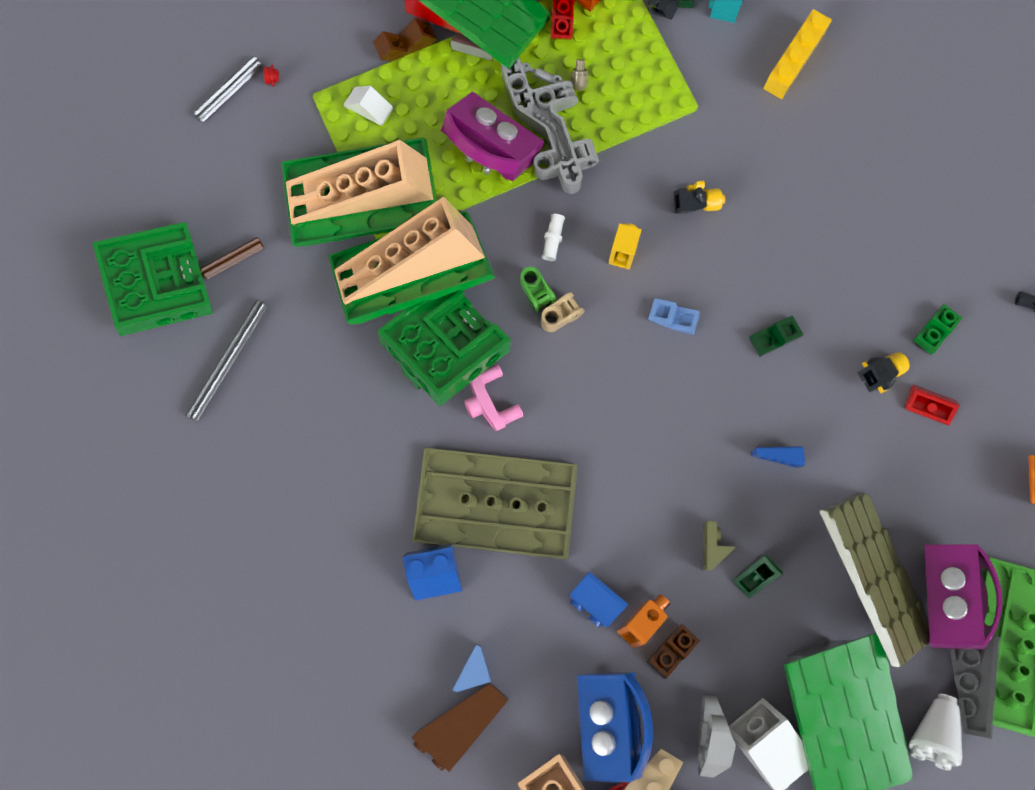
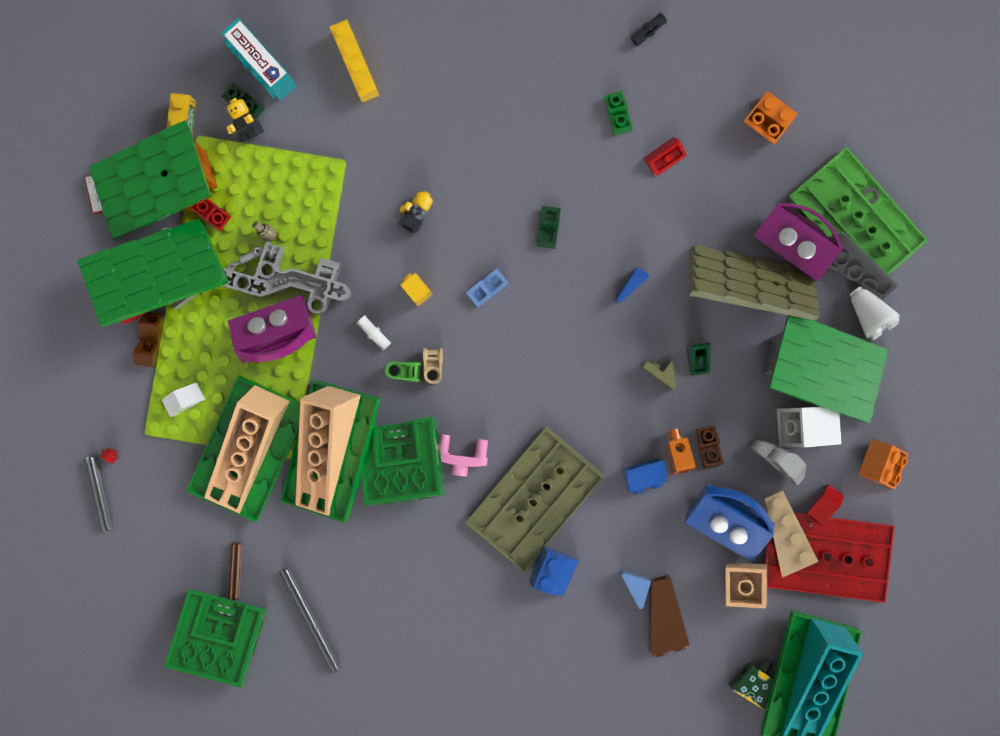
camera: 60 degrees left, 10 degrees up
black piece [857,352,910,393] -> none

